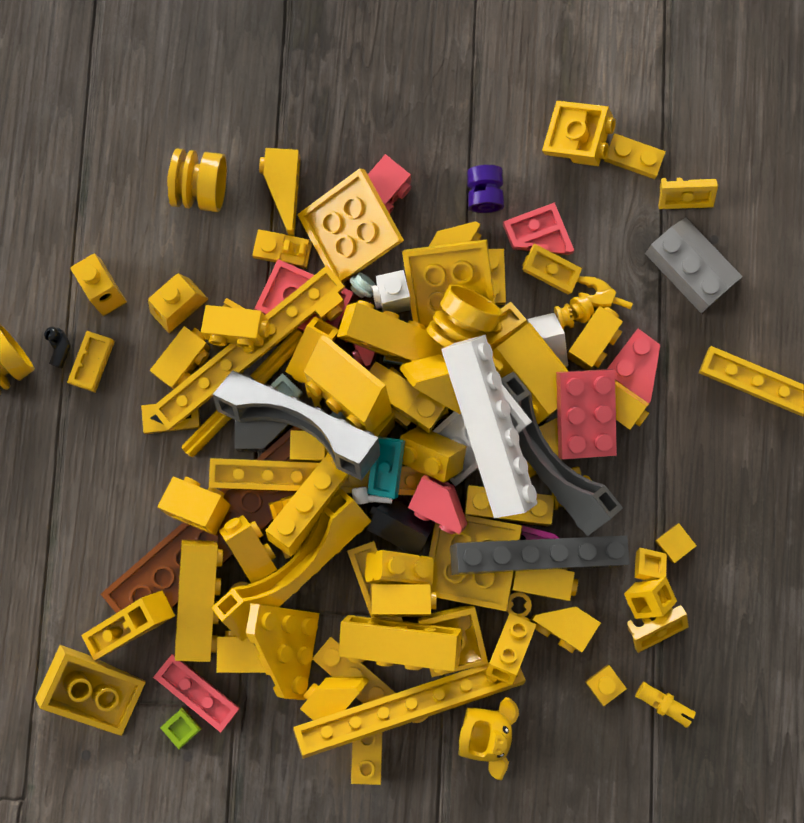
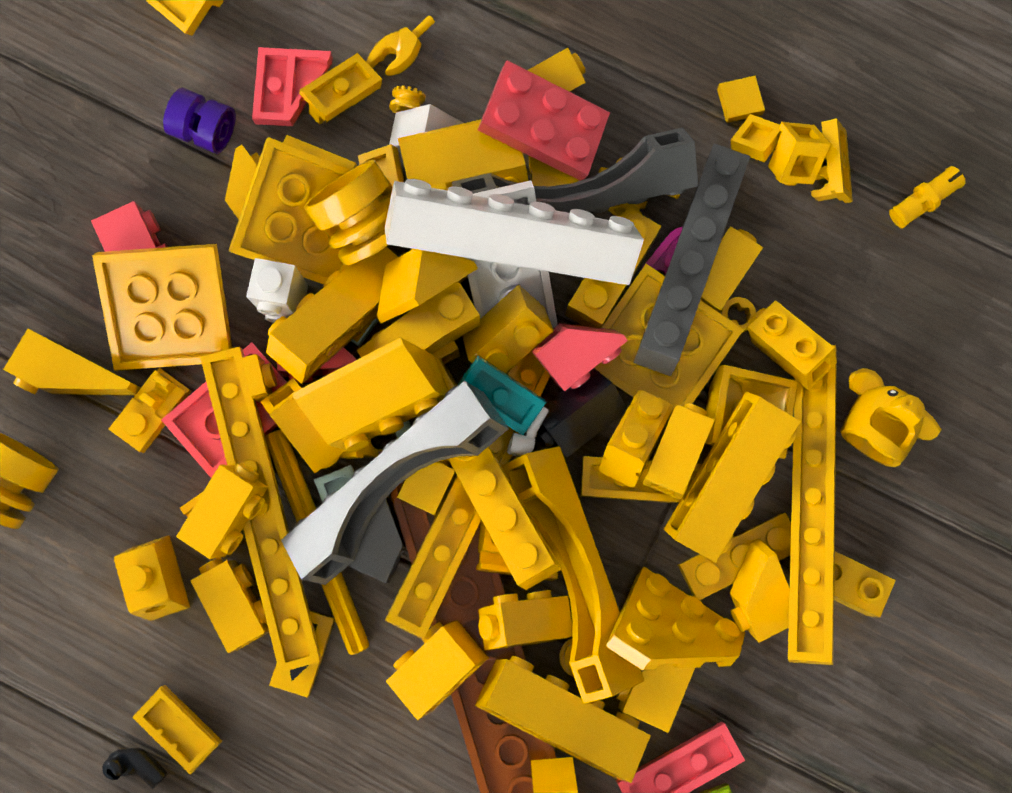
camera: 70 degrees left, 0 degrees up
yellow torso [70,253,127,316] -> none
light aqua plate [349,272,375,298] -> none
yellow slope [530,607,601,654] -> none
yellow brick [567,306,623,370] -> none
yellow plate [569,296,594,323] -> none
yellow plate [585,665,627,706] -> none
coral wing [607,329,660,403] -> none

